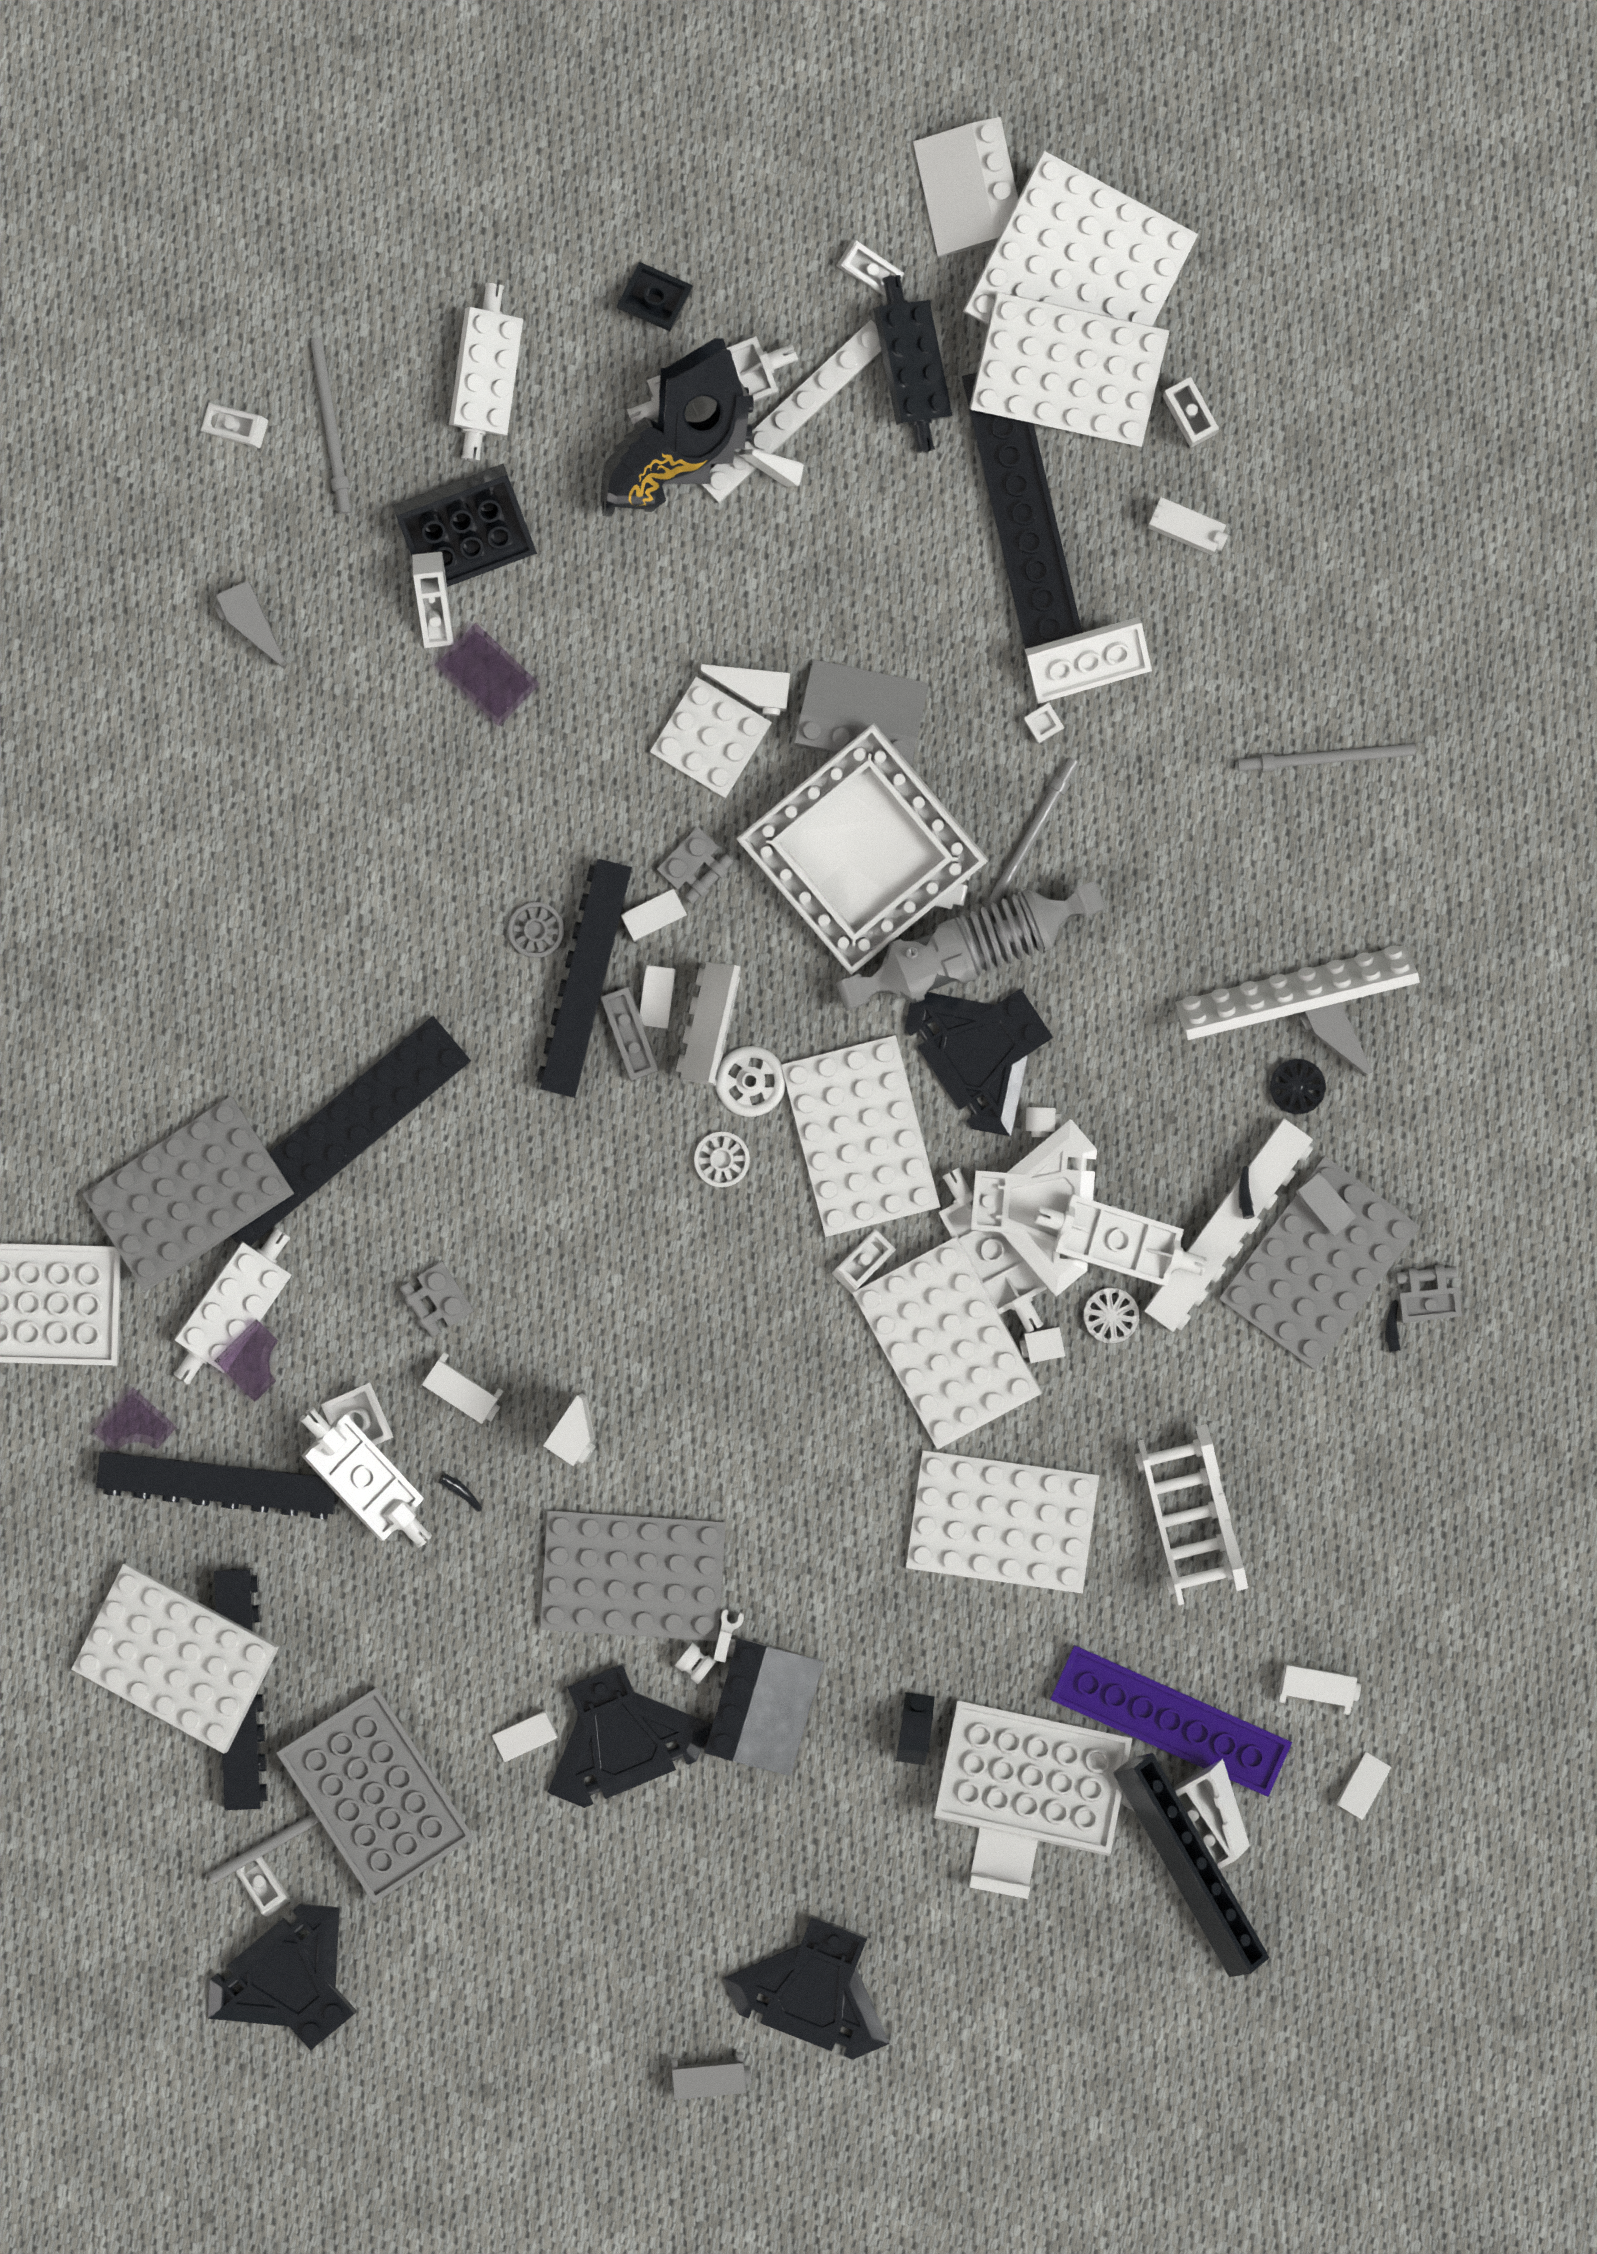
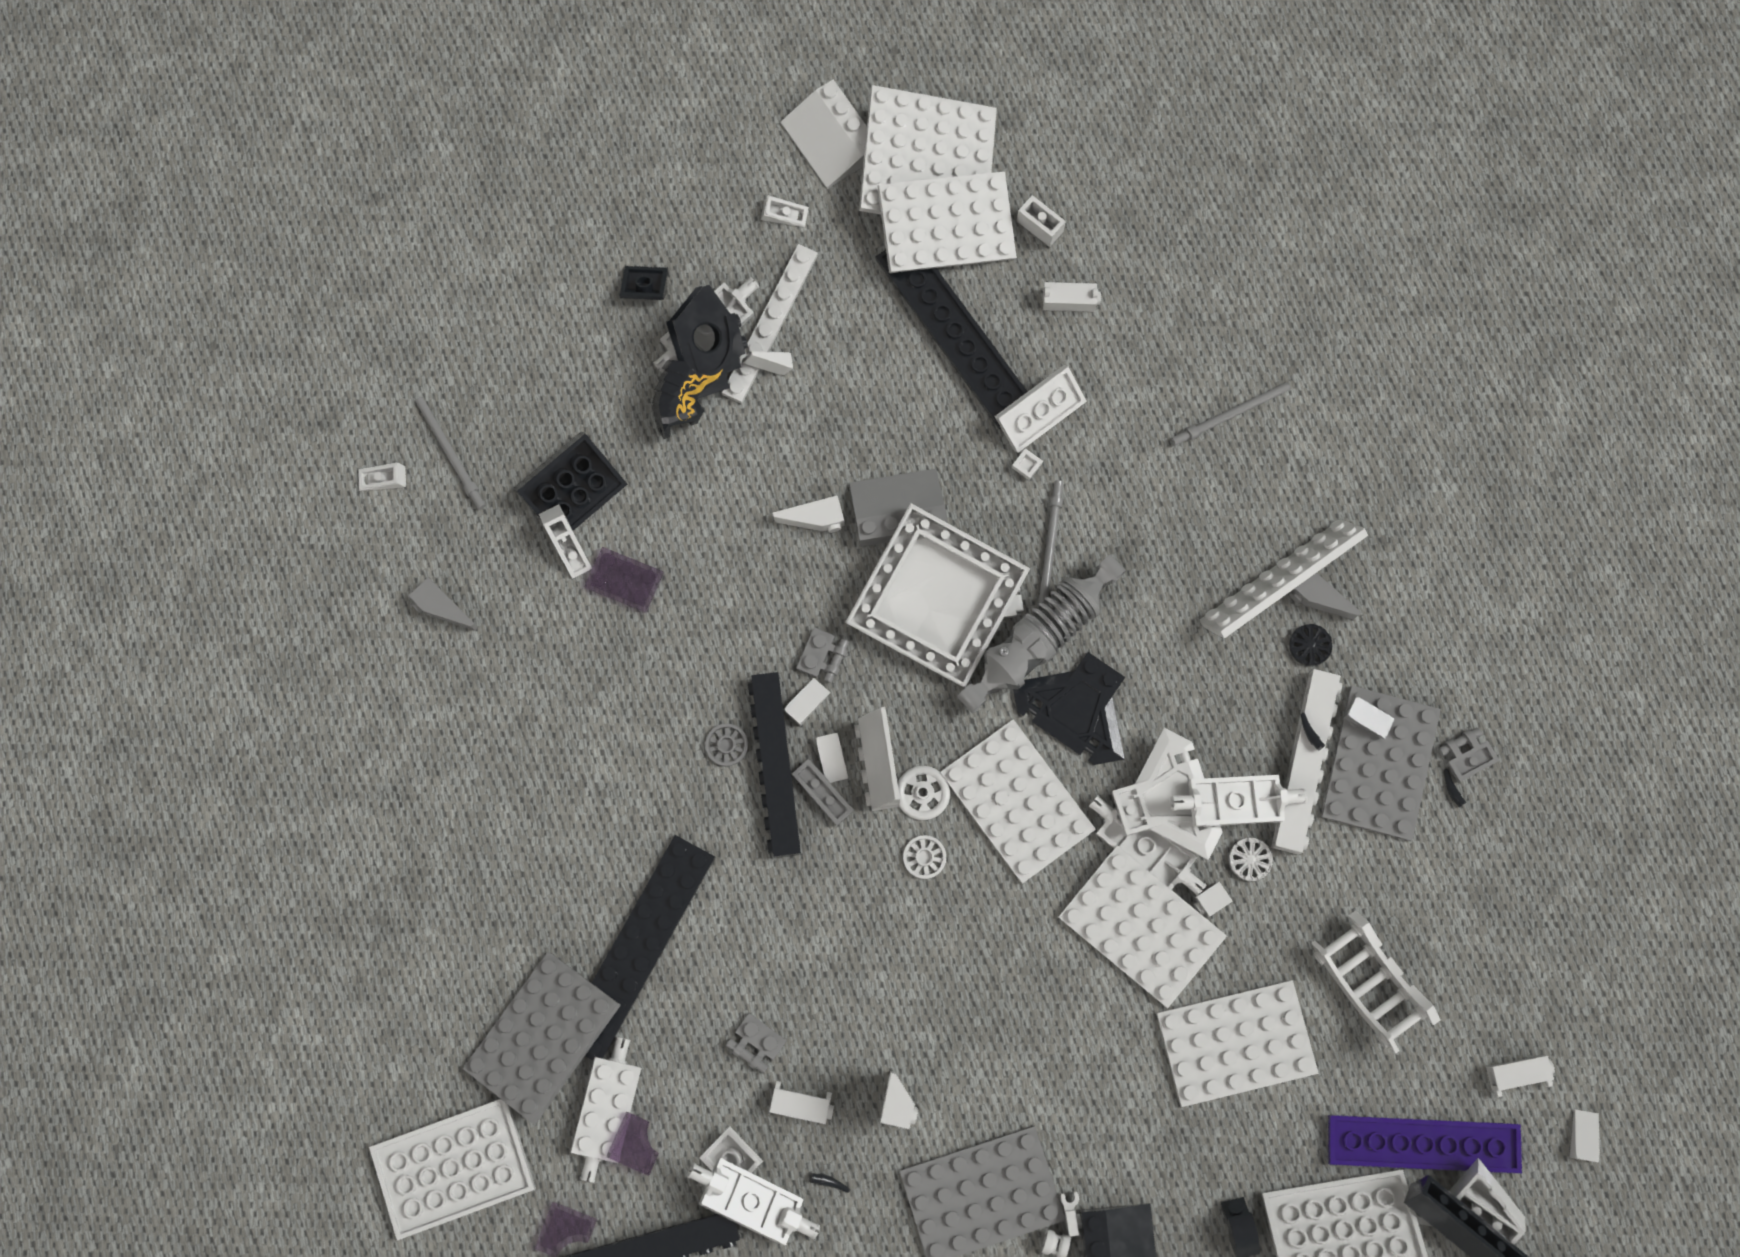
camera: 25 degrees left, 10 degrees down
white plate [449,283,523,462] -> none
white plate [650,676,772,799] -> none
white slope [832,1229,896,1293] -> none
black plate [873,275,953,453] -> none
white plate [1025,1107,1062,1137] -> none

